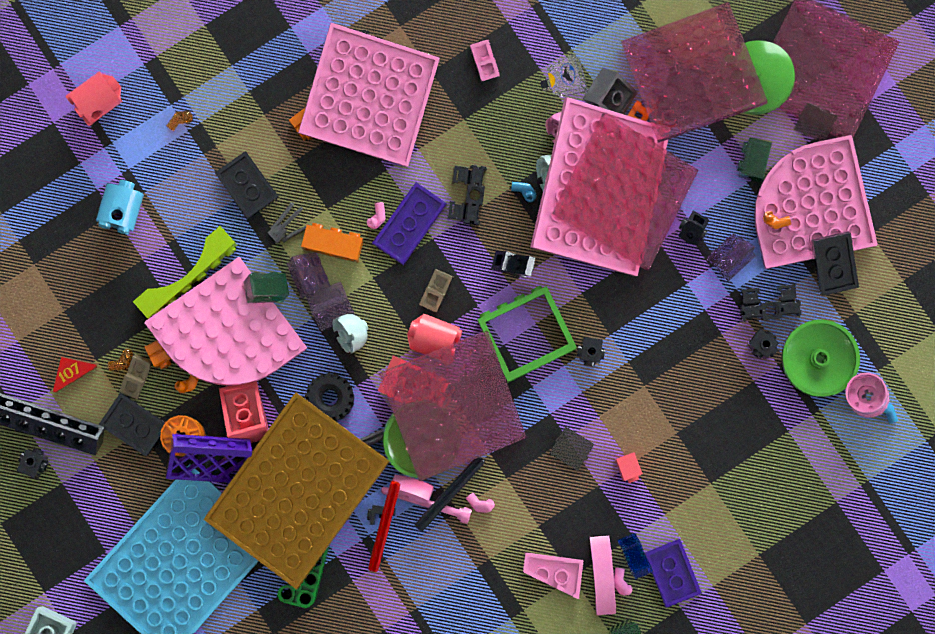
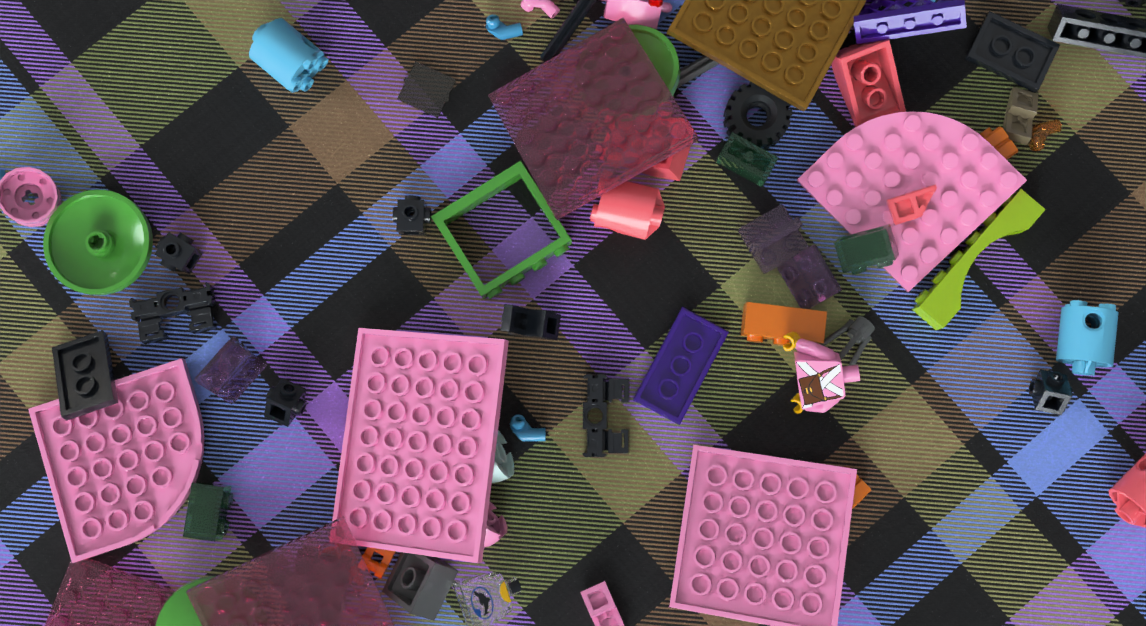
camera: 175 degrees right, 0 degrees up
red tile [53,357,97,392] -> none
orange wheel [160,415,206,457] -> none
clear orange arm [166,111,193,132] -> none
orange arm [175,374,199,393] -> none
black plate [215,151,279,219] -> none
light aqua cylinder [332,314,368,353] -> none
bright pink arm [367,202,386,229] -> none
dark tan slope [419,269,453,313] -> none
clear pink plate [552,112,698,270] -> none
coral brick [614,452,642,483] -> none
orange arm [763,211,791,229] -> none
clear smoke piece [794,102,838,141] -> none
none -> medium azure cylinder [249,18,328,93]
none -> dark azure arm [486,14,523,40]
none -> clear green brick [716,132,779,187]
none -> torso [783,332,860,414]
none -> coral tile [886,184,937,225]
none -> black brick [1029,369,1073,415]

